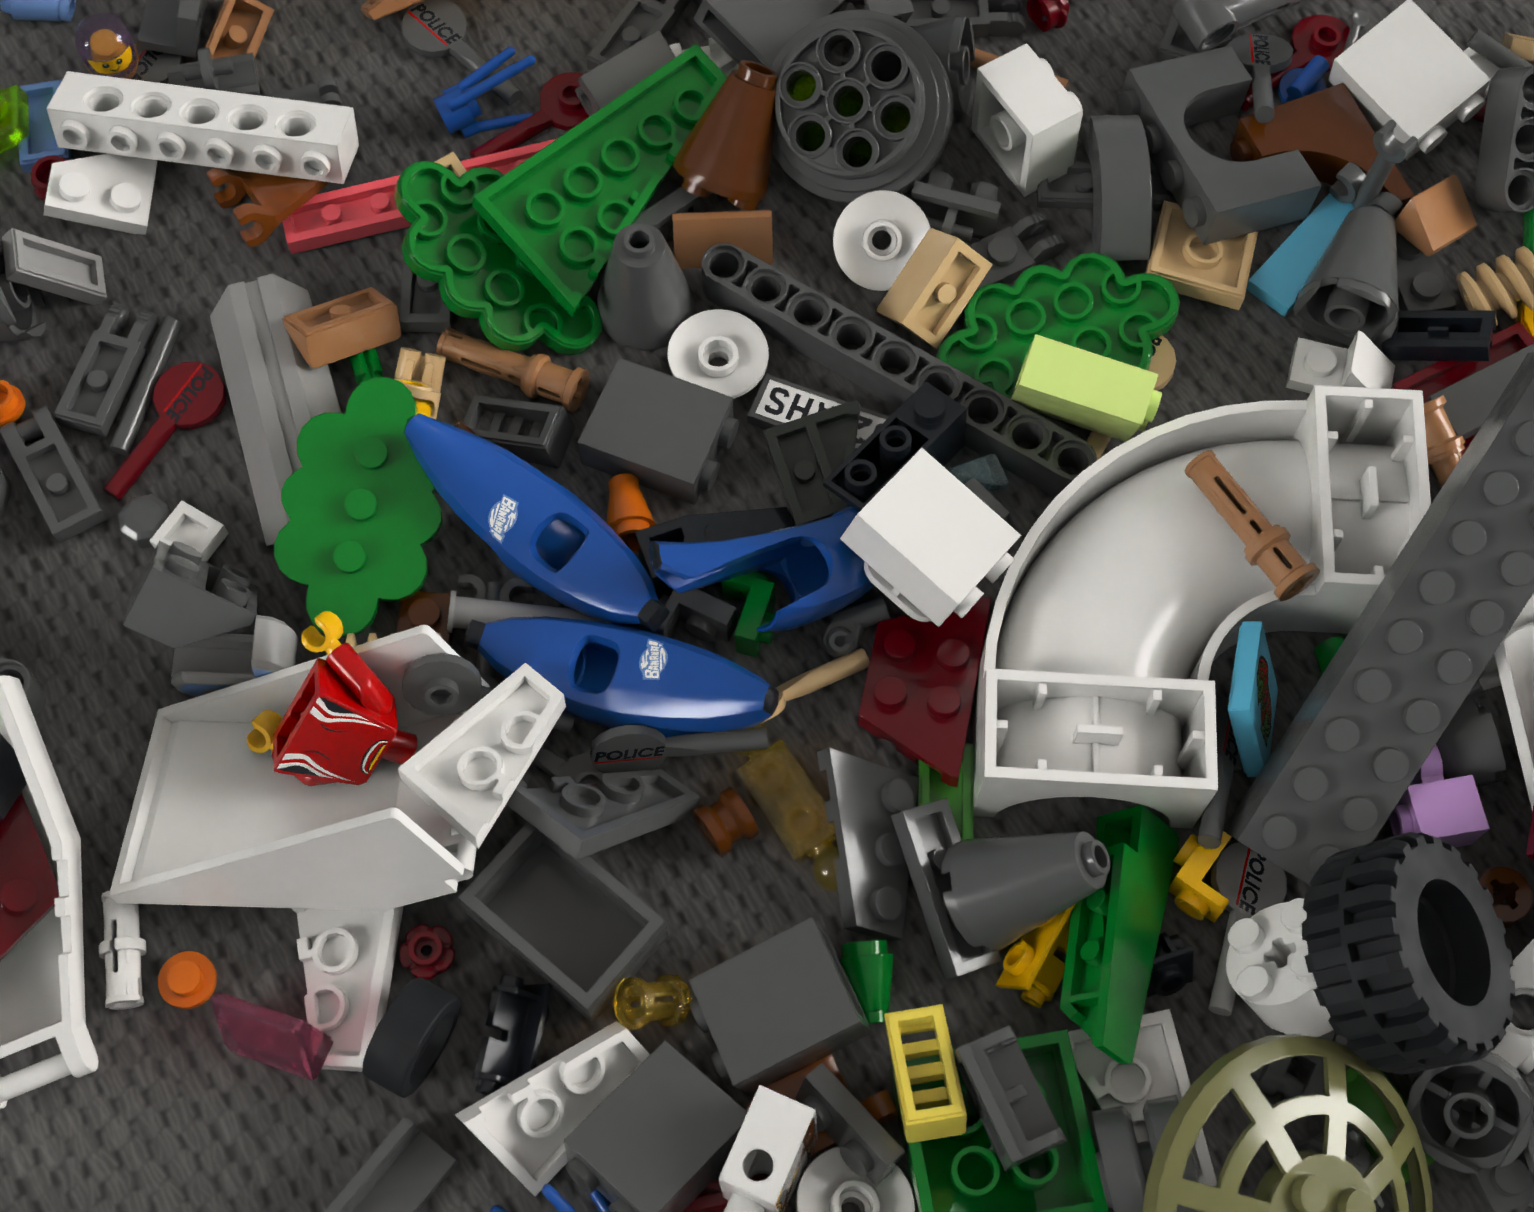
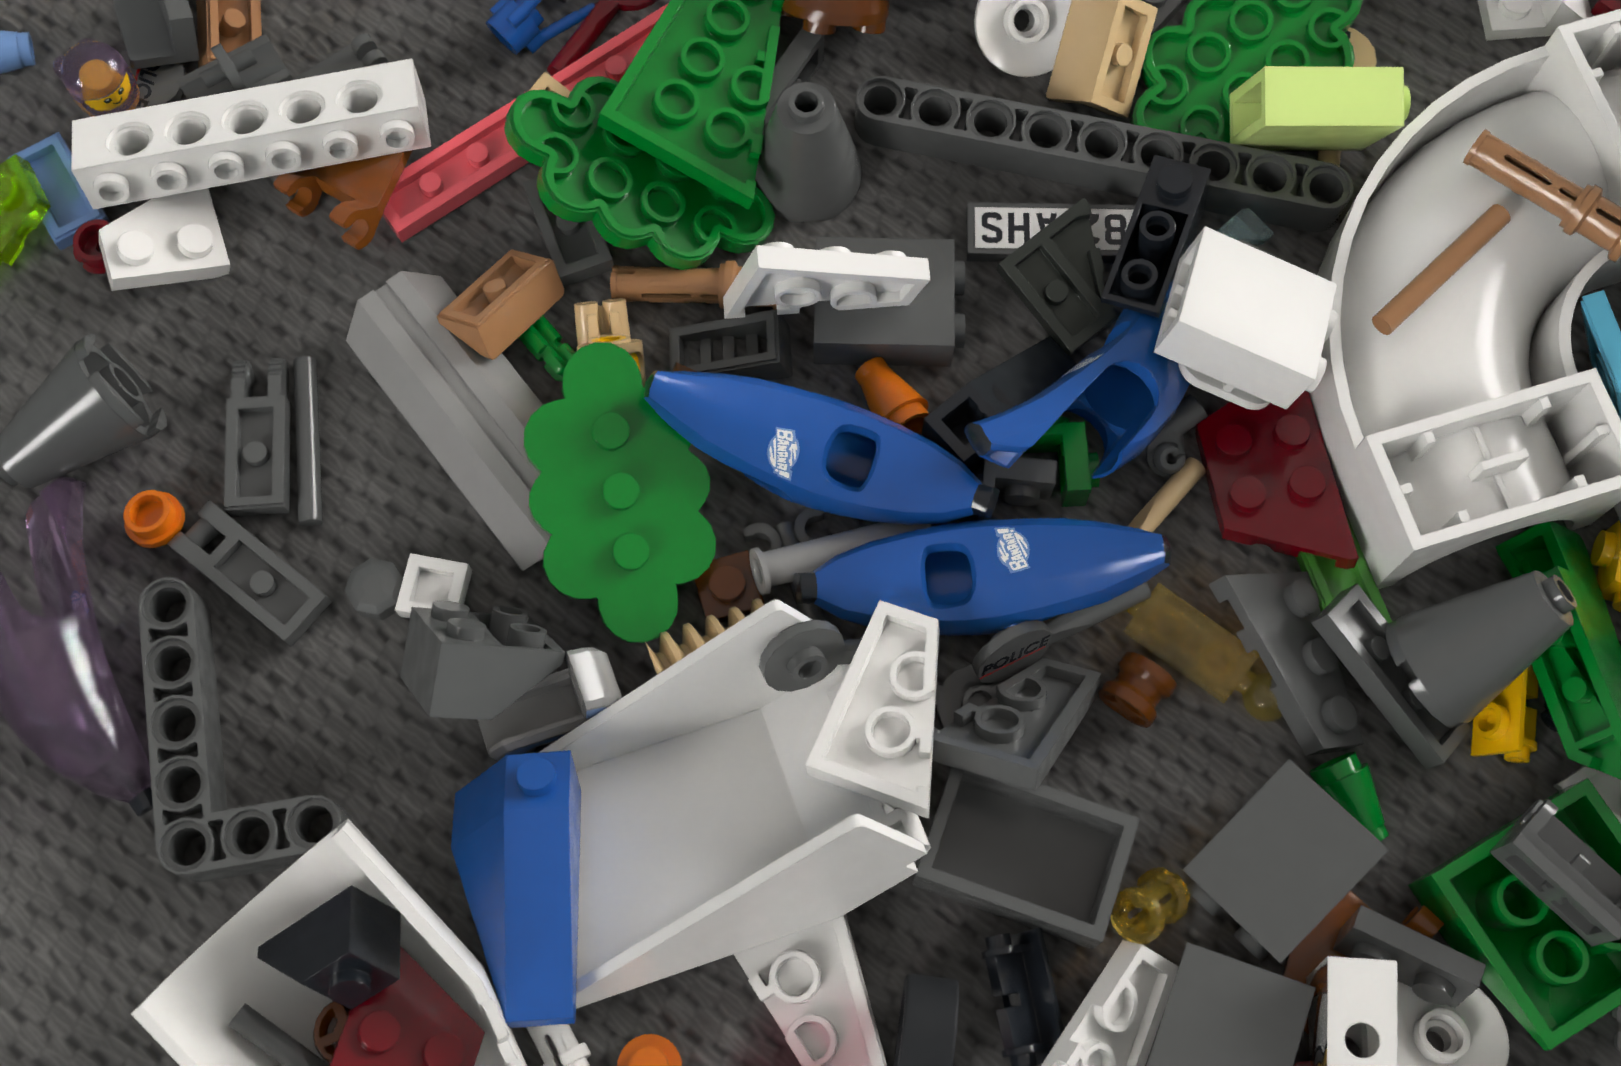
camera: 20 degrees left, 5 degrees up
light grey tile [2,228,107,305] -> none
dark red piece [103,361,226,501] -> none
red torso [247,611,417,786] -> none
dark red plate [399,924,455,980] -> none
white dish [668,309,769,399] -> none
medium nougat slope [672,210,773,269] -> none
light yellow slope [884,1004,967,1143] -> none
none -> blue wedge [451,750,581,1028]
none -> white wing [723,242,930,319]
none -> medium nougat bar [1372,204,1511,335]

